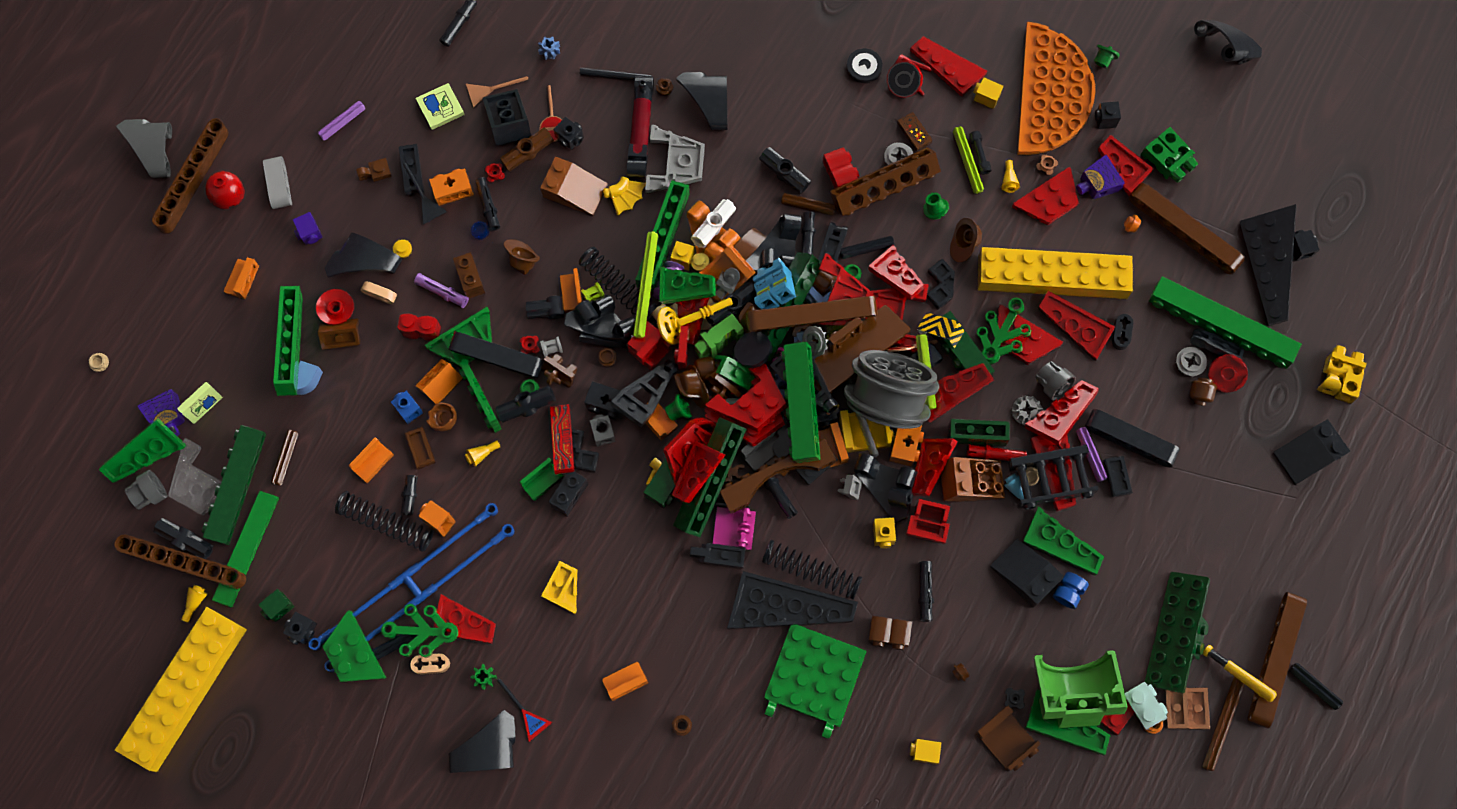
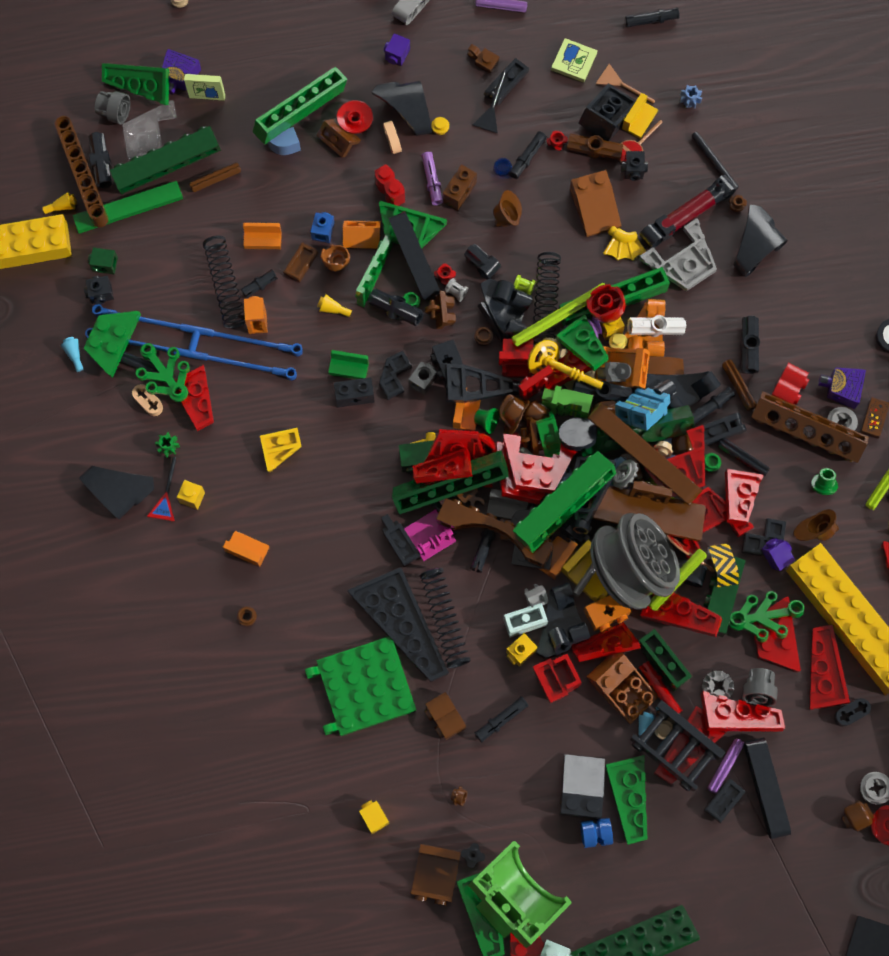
camera: 50 degrees right, 0 degrees up
orange panel [224,257,259,299] -> none
orange brick [429,168,474,206] -> none
red tile [550,404,575,474] -> none
orange panel [560,268,582,313] -> none
none -> medium azure cone [60,337,84,372]
none -> yellow brick [177,480,205,510]
none -> light aqua brick [503,603,548,638]
none -> red cylinder [587,284,626,323]
none -> yellow panel [622,93,658,139]
none -> tan plate [654,441,673,458]
none -> dark purple brick [761,538,795,571]
none -> dark purple torso [818,368,866,409]

